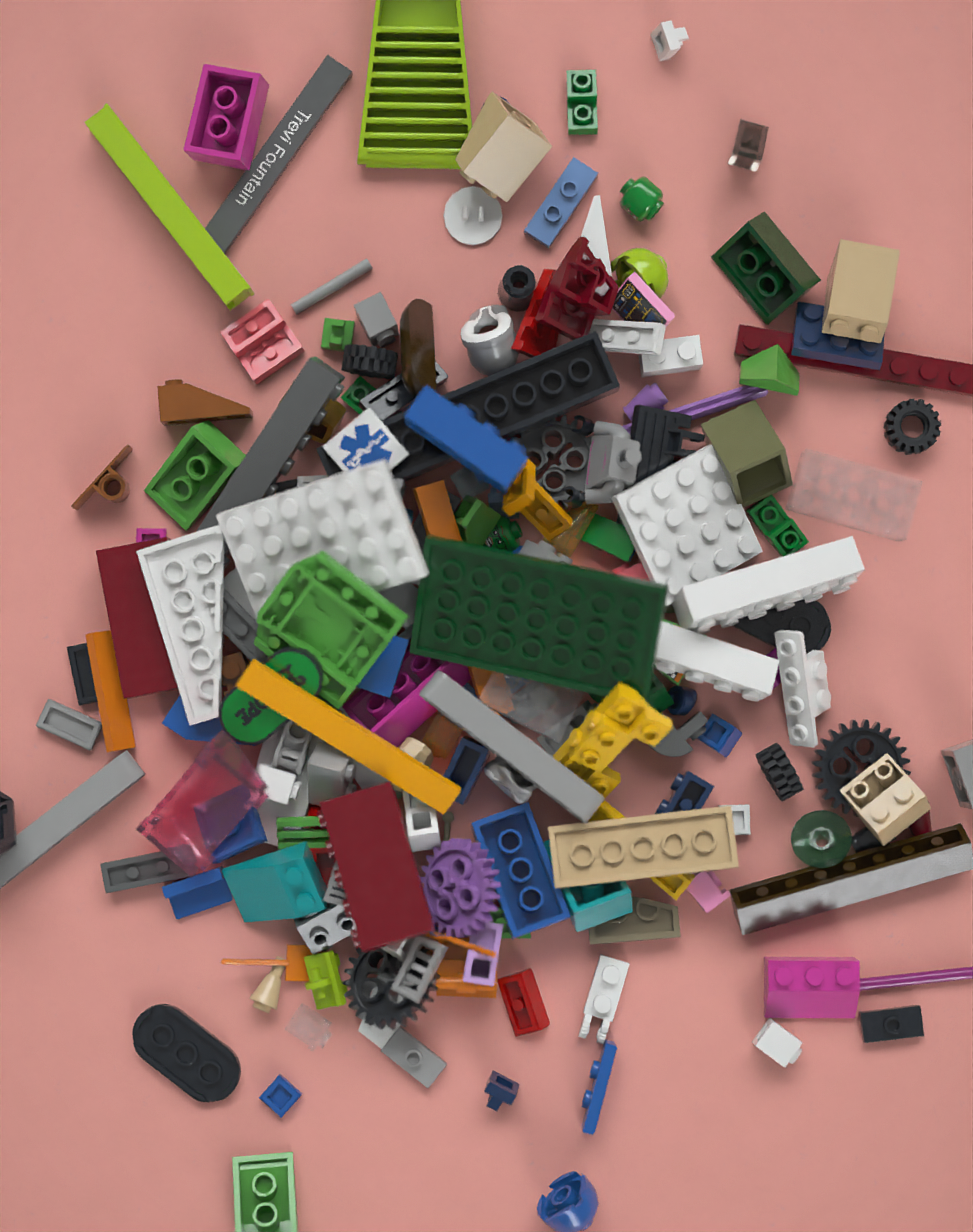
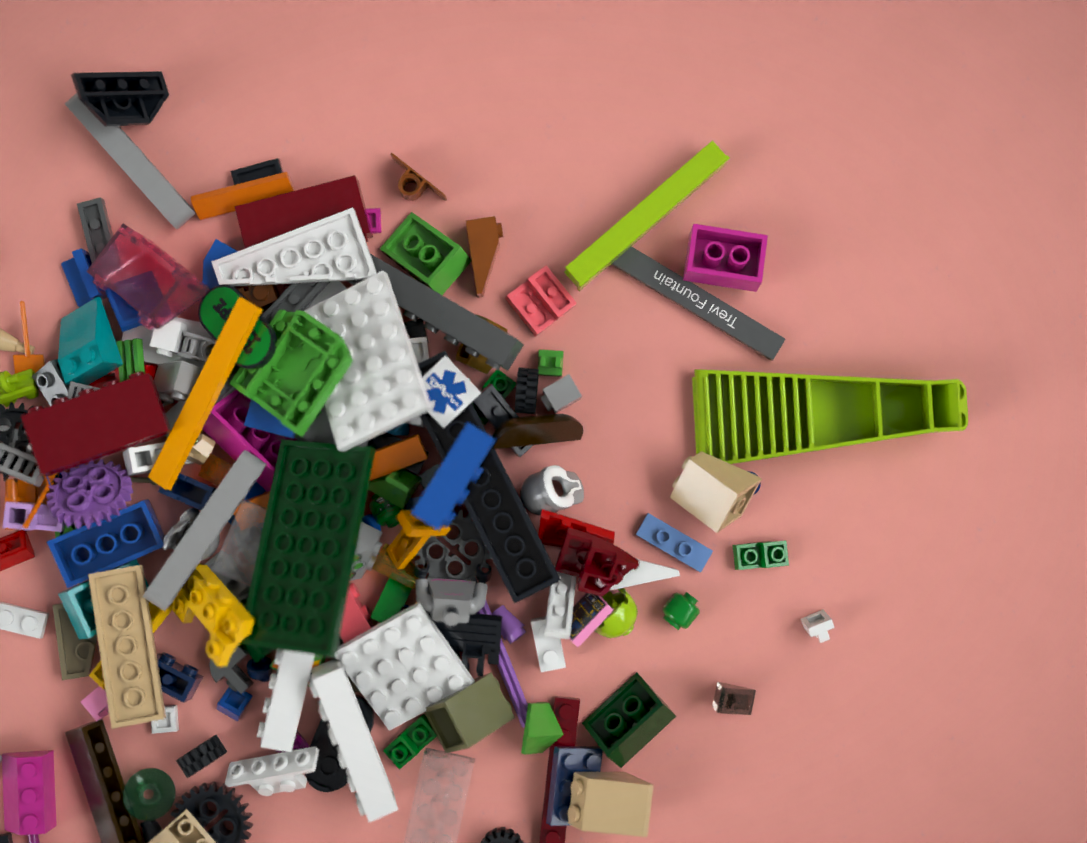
camera: 90 degrees right, 0 degrees up
light grey tile [36,699,102,751] -> none
light grey bar [291,258,373,314] -> none
white piece [444,186,503,246] -> none
black plant [498,265,538,312] -> none

